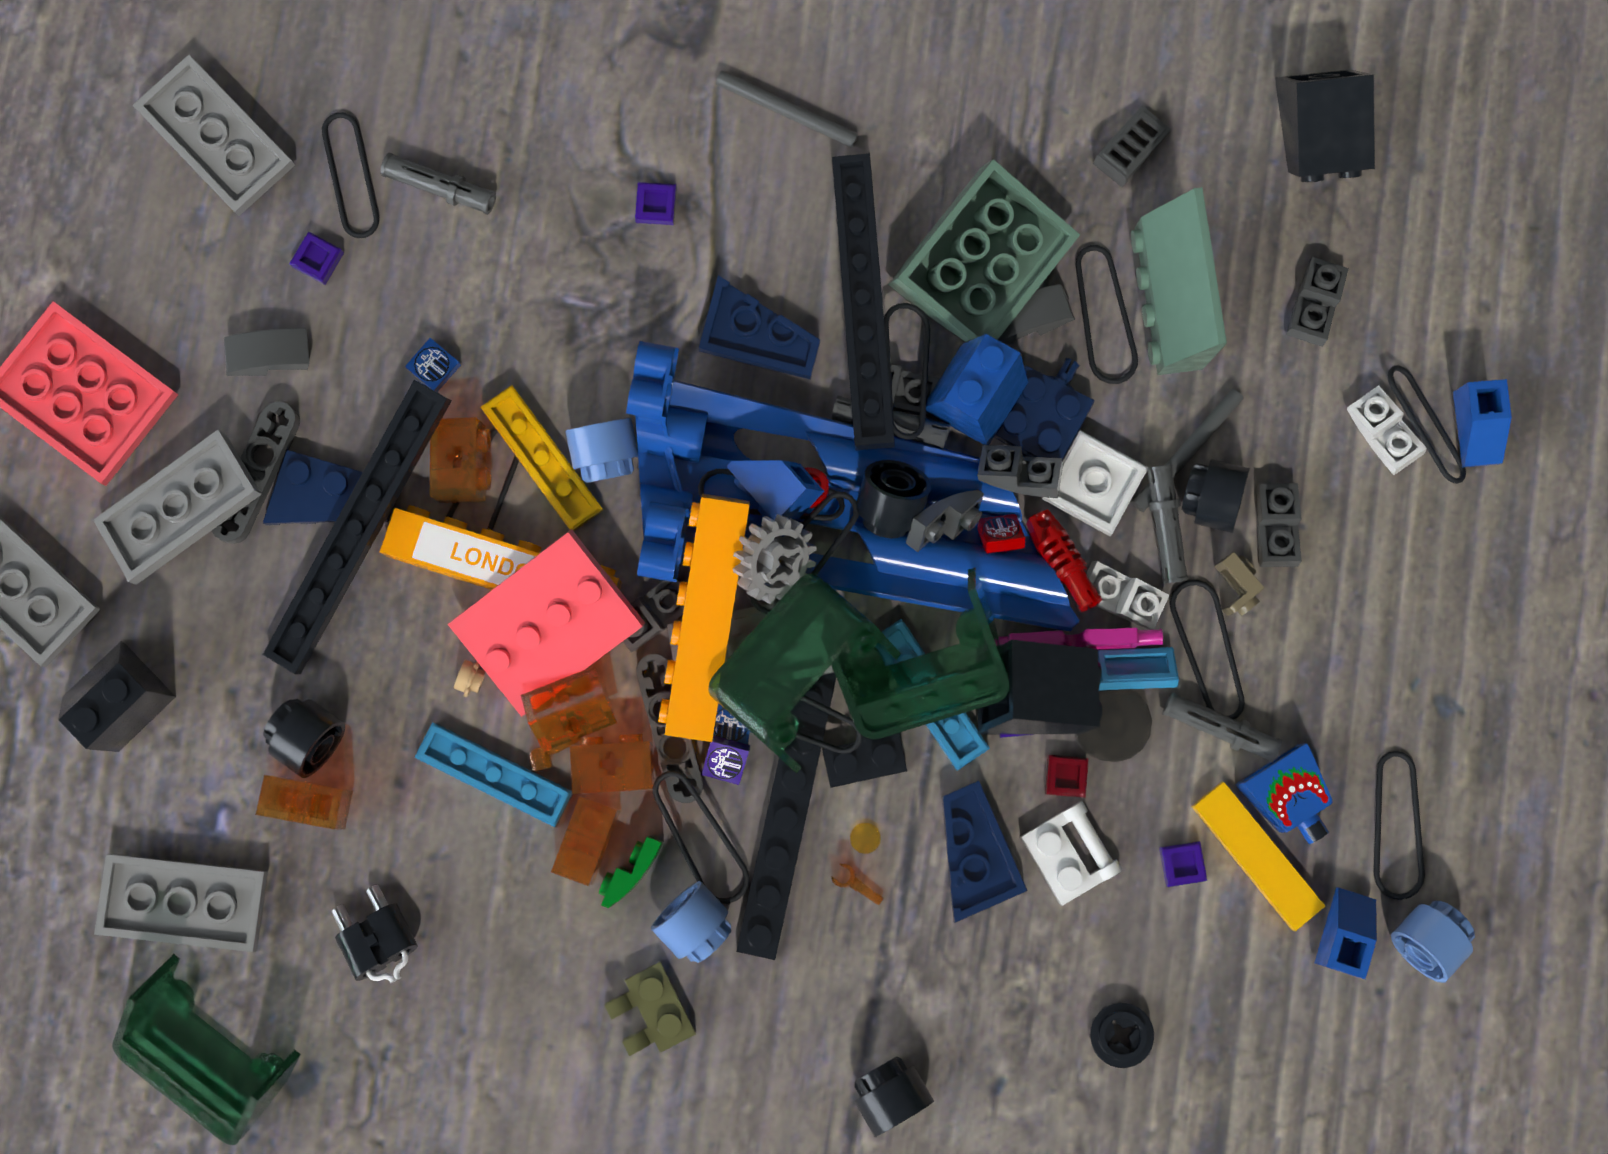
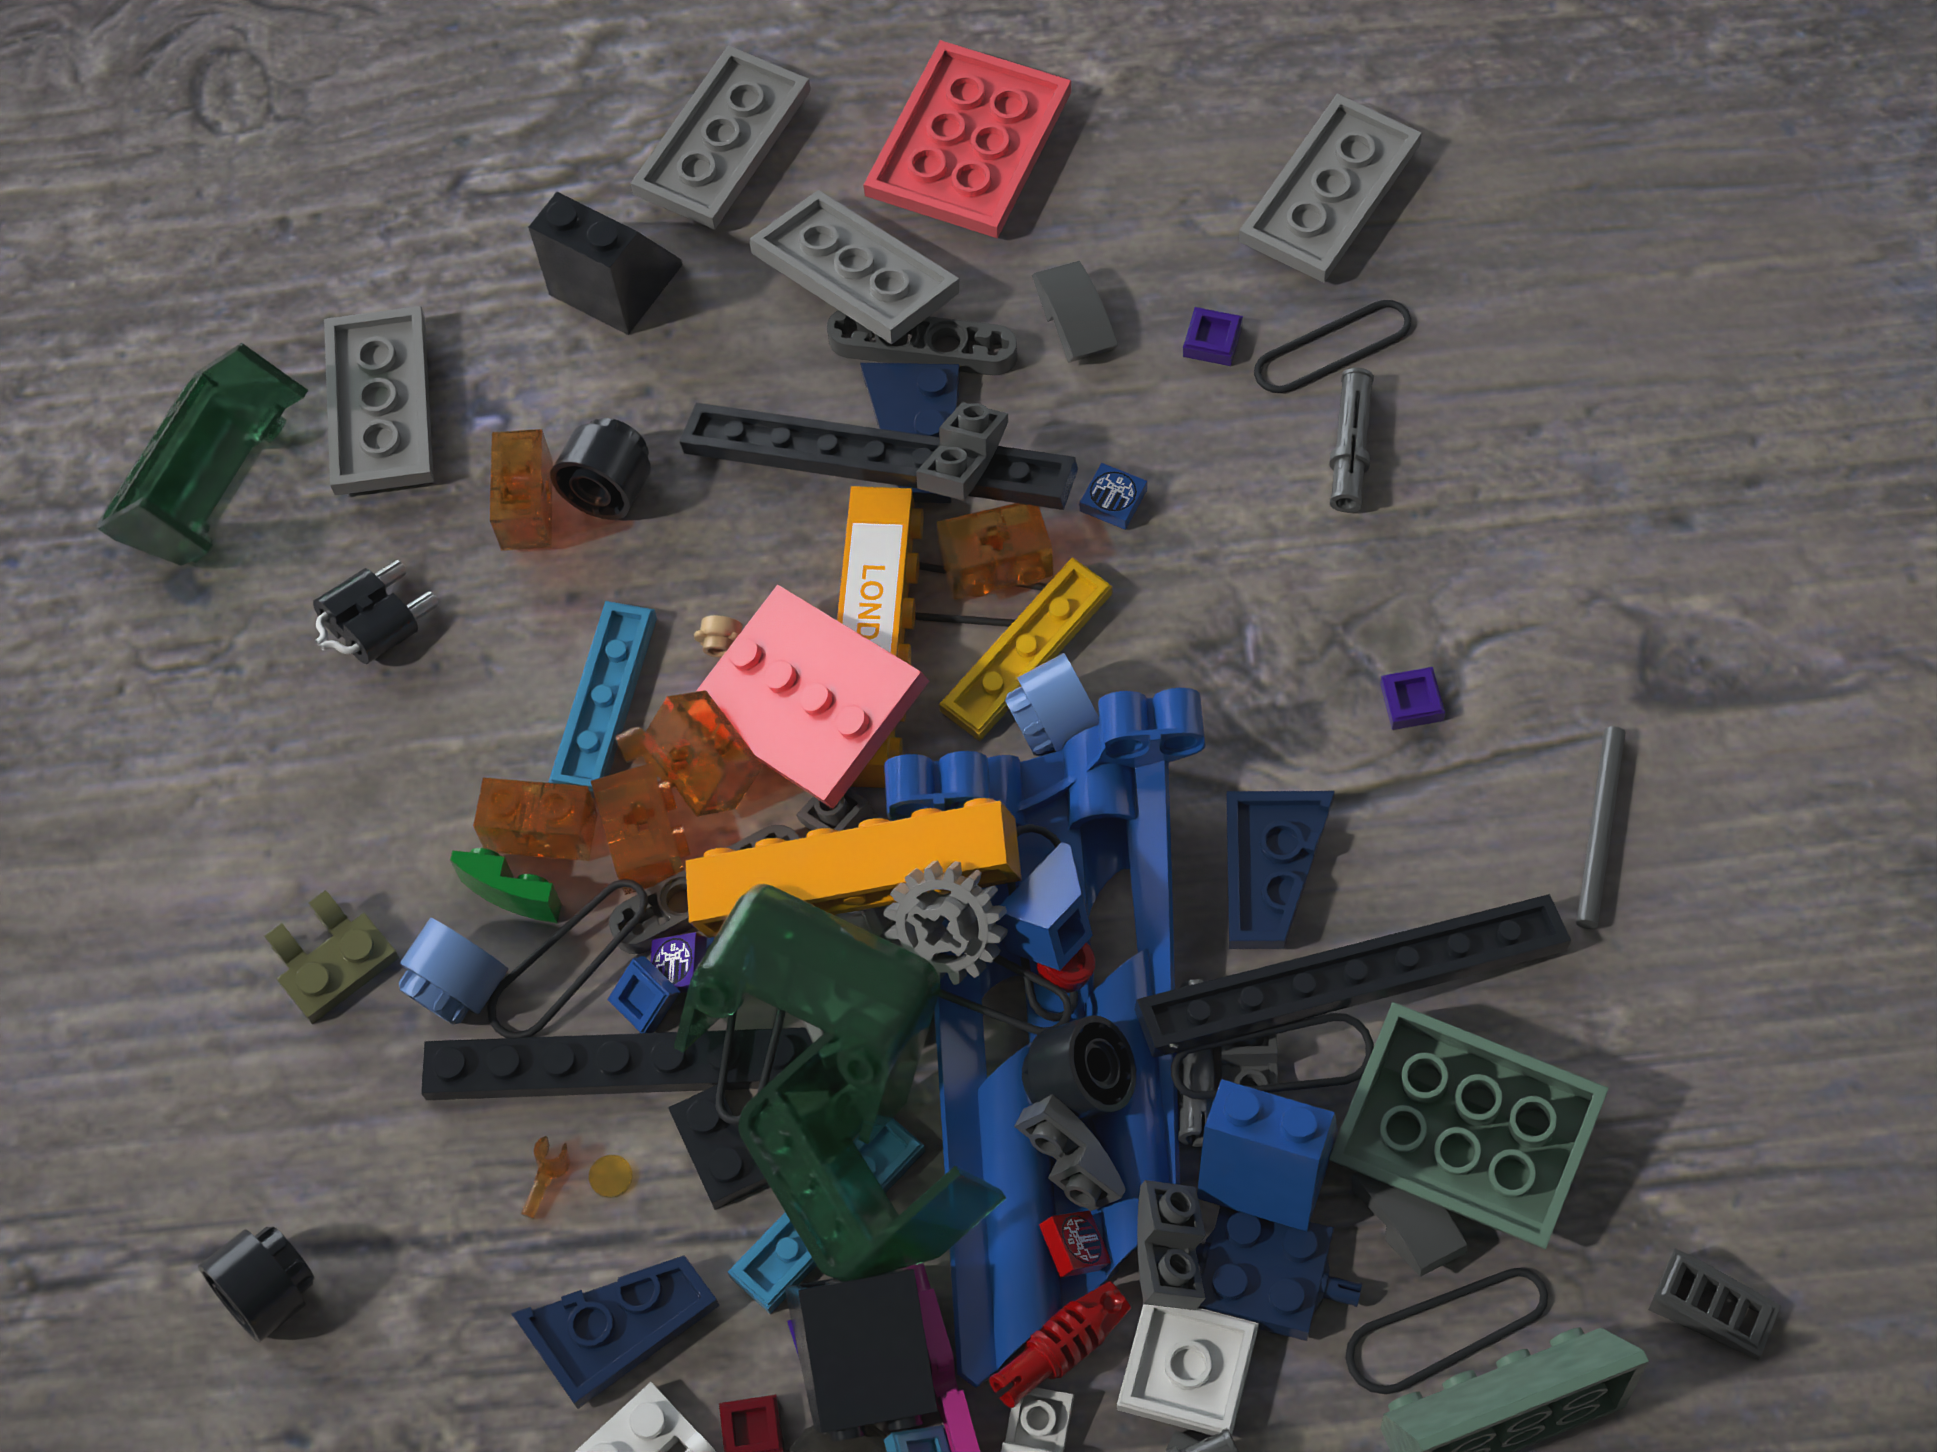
camera: 85 degrees right, 20 degrees down
none -> blue tile [607,956,681,1033]
none -> dark grey slope [917,402,1008,501]

